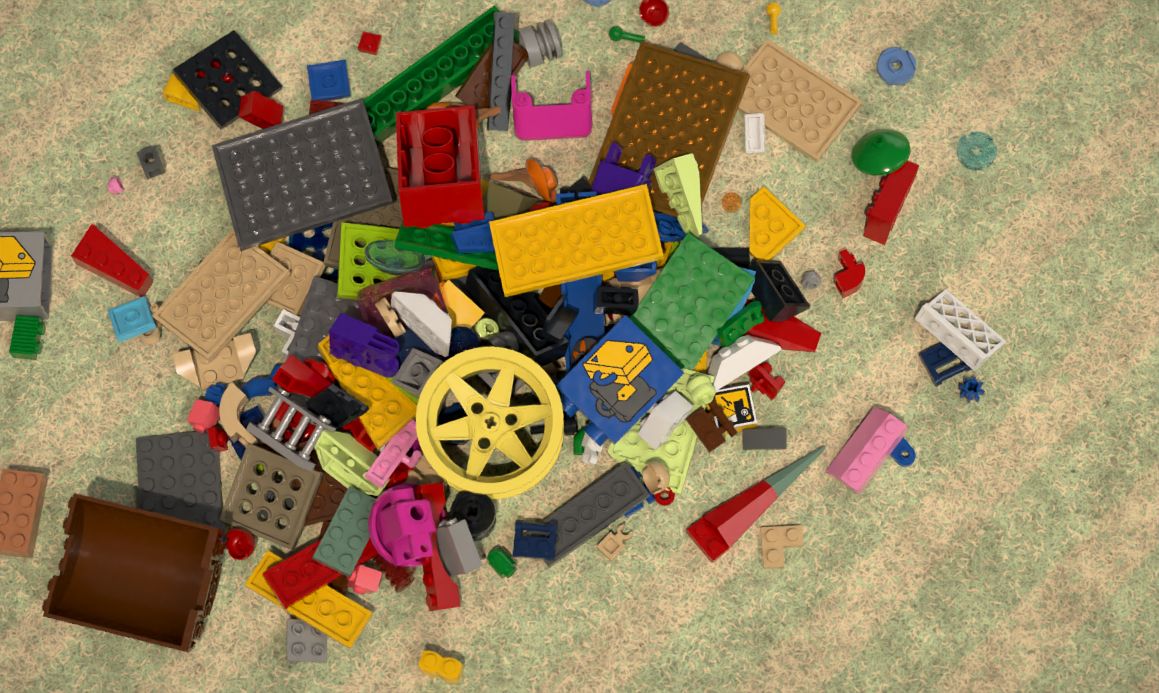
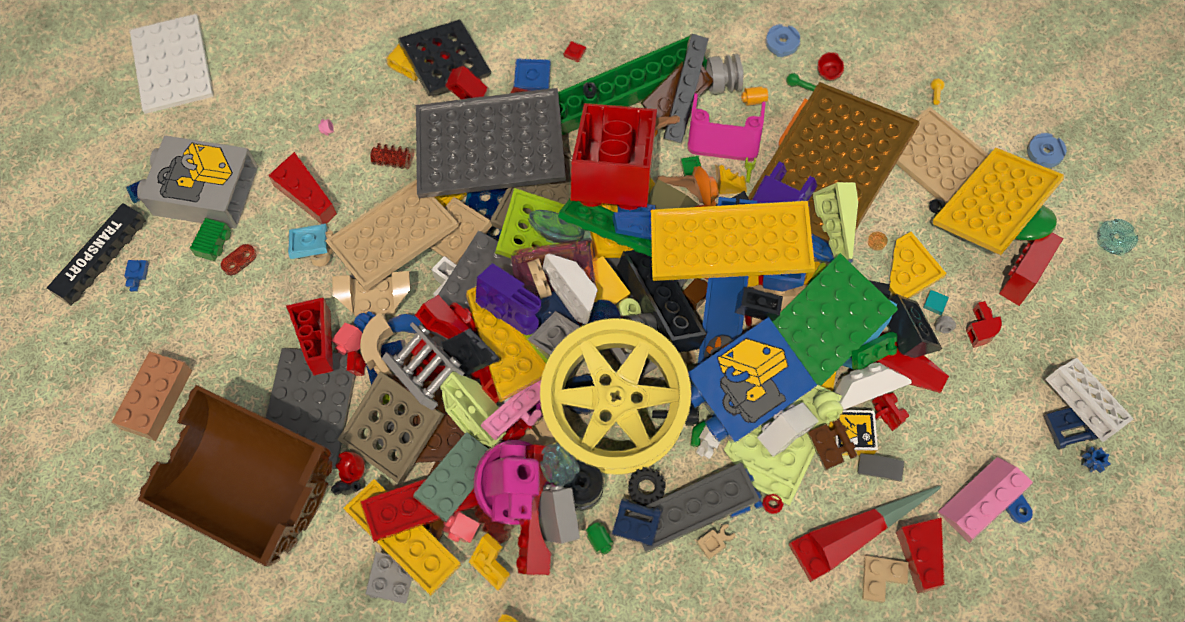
camera: 10 degrees right, 5 degrees down
dark grey brick [136,146,166,180] -> none
black panel [541,295,578,344] -> none
tan hair [642,461,670,495] -> none
white plate [744,113,766,154] -> none
none -> clear red plate [220,244,257,276]
none -> red wedge [286,297,333,376]
none -> black arm [331,481,361,495]
none -> clear red piece [370,143,411,170]
none -> yellow plate [469,533,510,591]
none -> clear light blue plate [540,442,579,486]
none -> black hinge [583,82,597,98]
none -> black tyre [628,467,665,506]
none -> green plate [680,156,701,177]
none -> yellow slope [715,165,747,195]
none -> light orange brick [741,86,768,106]
none -> lime hand [744,157,756,183]
none -> red wedge [896,517,945,594]
none -> teal tile [923,290,949,315]
none -> black hinge [929,198,946,213]
none -> yellow plate [933,147,1064,255]

